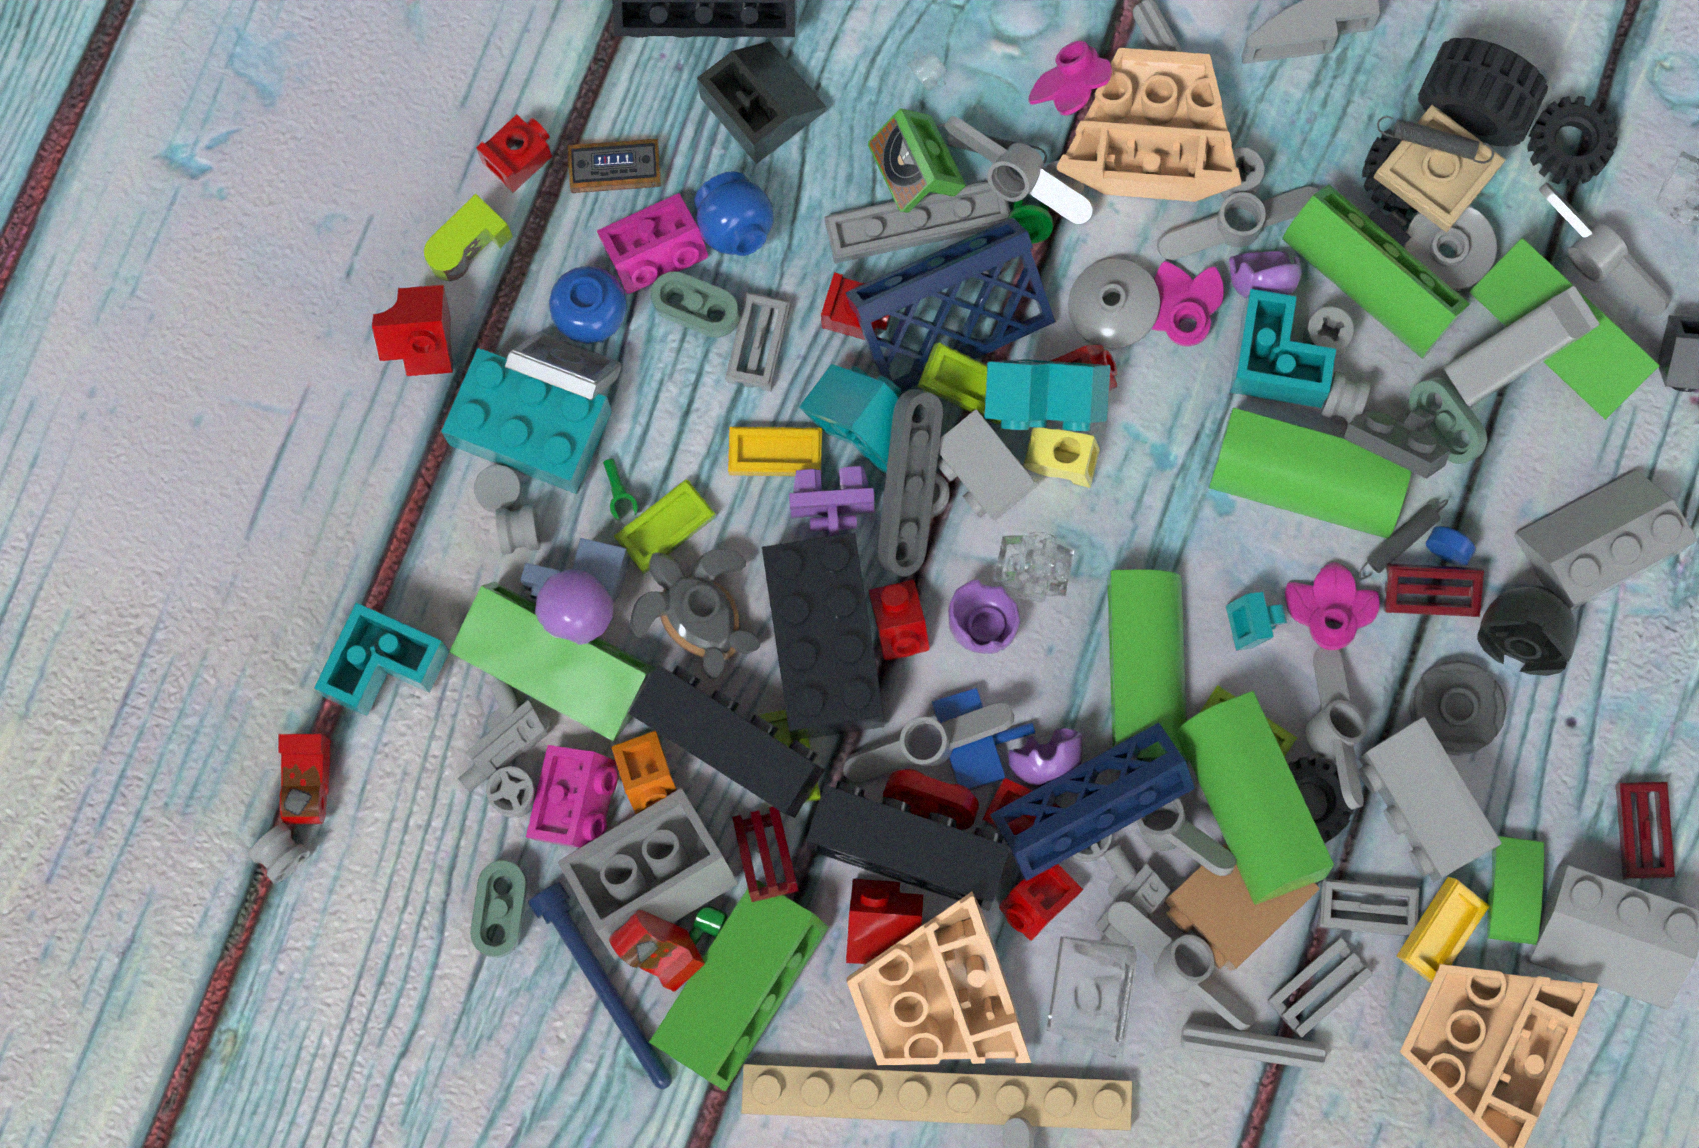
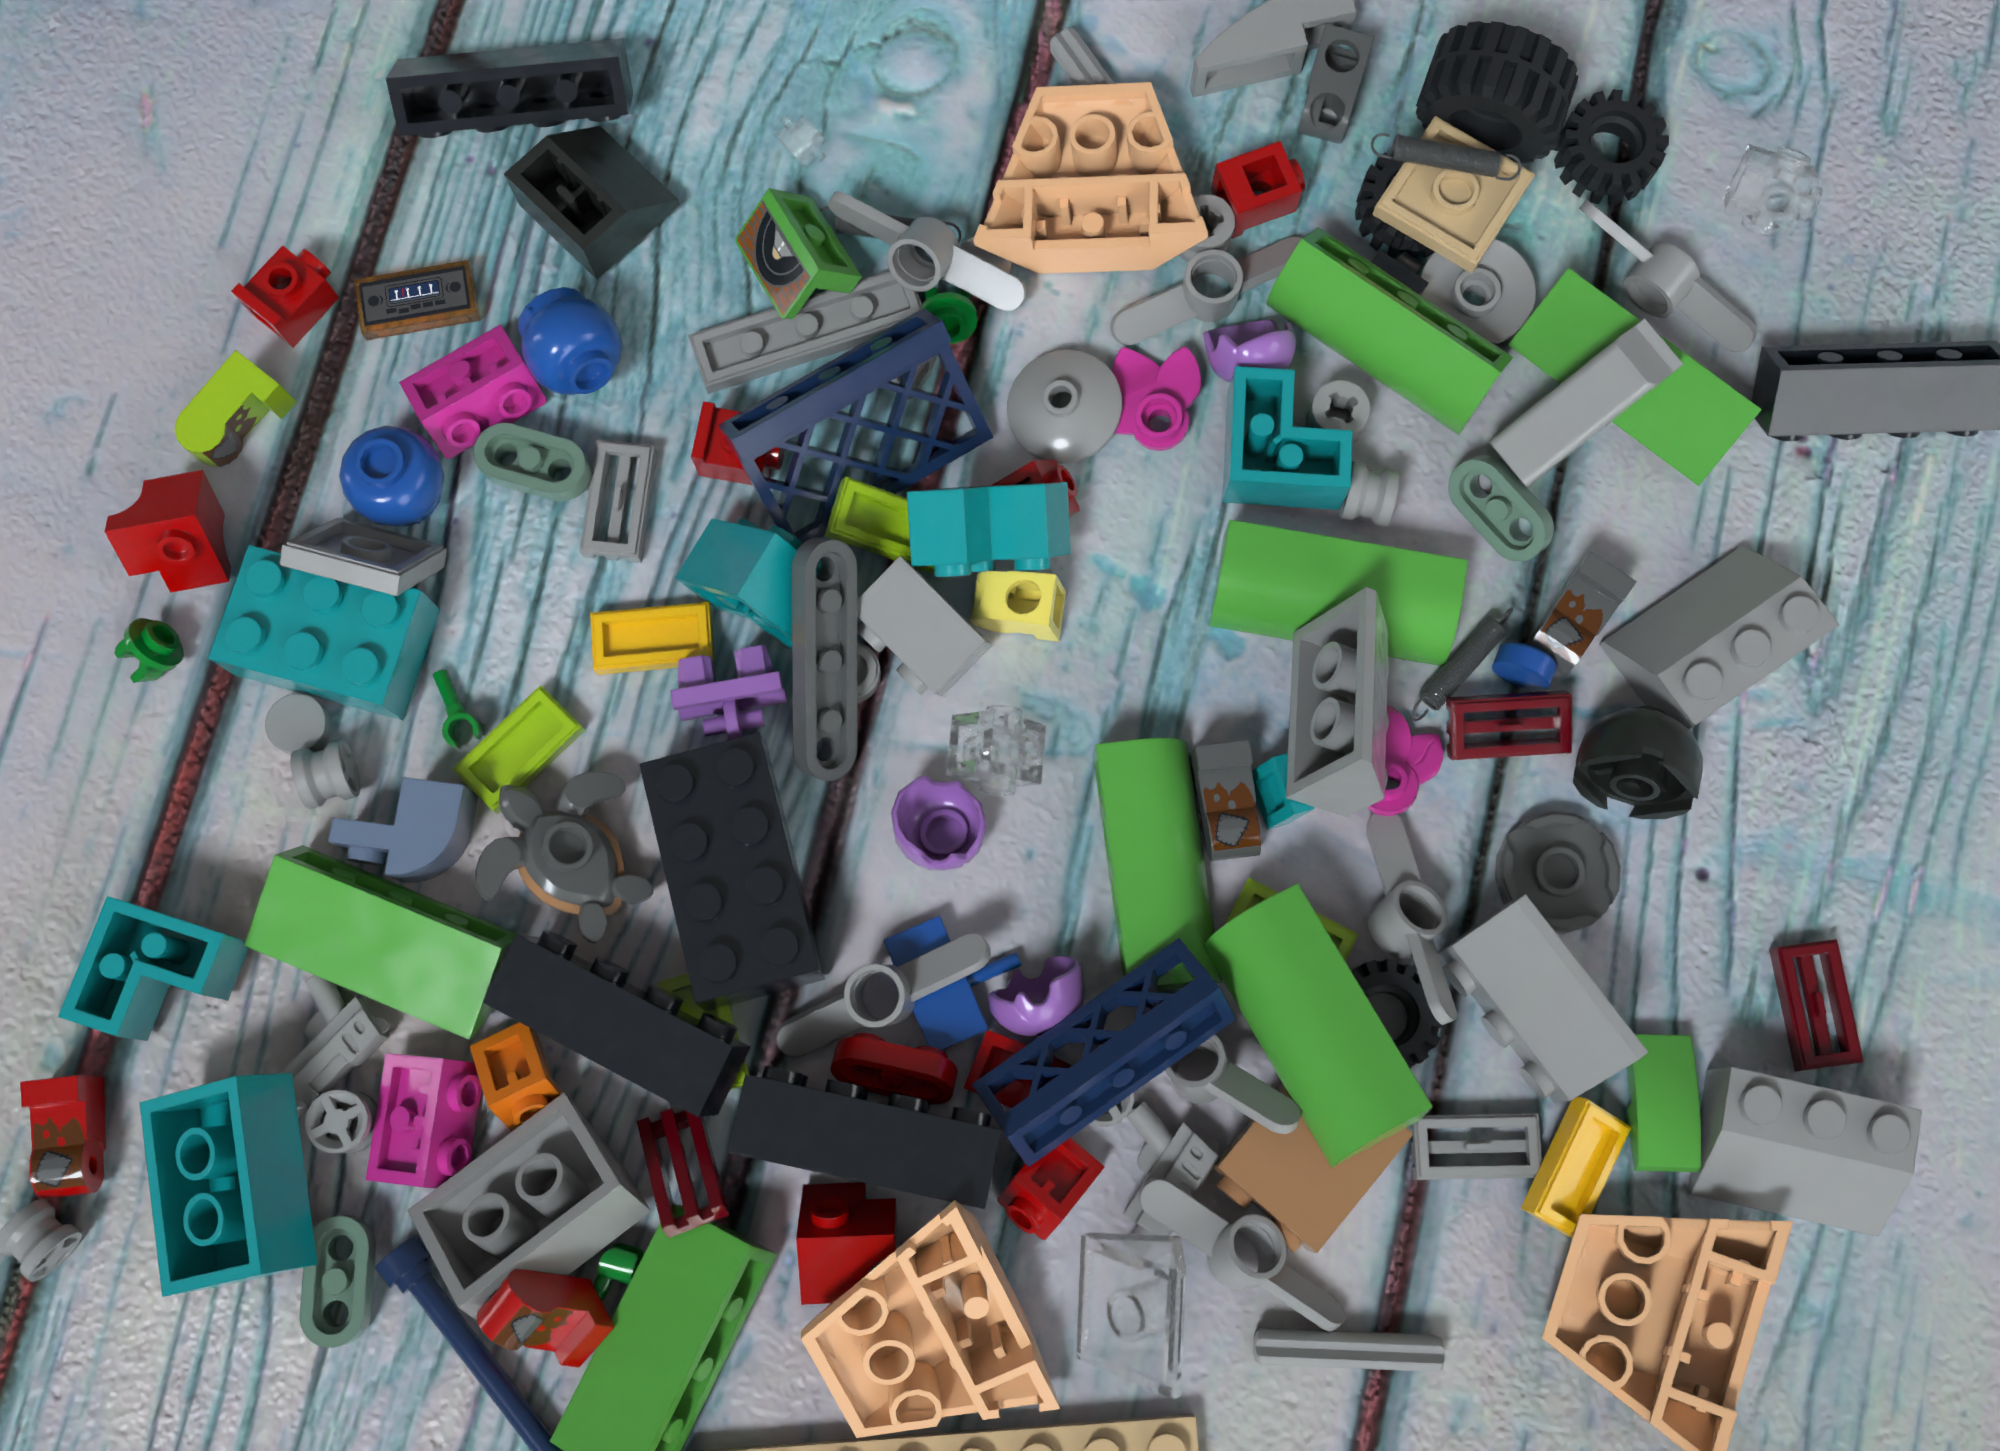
camera: 10 degrees left, 0 degrees up
medium lavender hair [535,569,613,645] -> none
red bracket [868,580,930,660] -> none
dark pink plate [1028,41,1113,116] -> none
light grey tile [1268,937,1374,1038] -> none
dark grey hinge [1344,409,1451,479] -> none
none -> green plate [114,618,184,683]
none -> teal brick [139,1073,318,1297]
none -> leg [1190,739,1261,861]
none -> red brick [1211,141,1305,239]
none -> light grey slope [1286,587,1390,817]
none -> dark grey leg [1297,23,1375,144]
none -> leg [1527,551,1637,676]

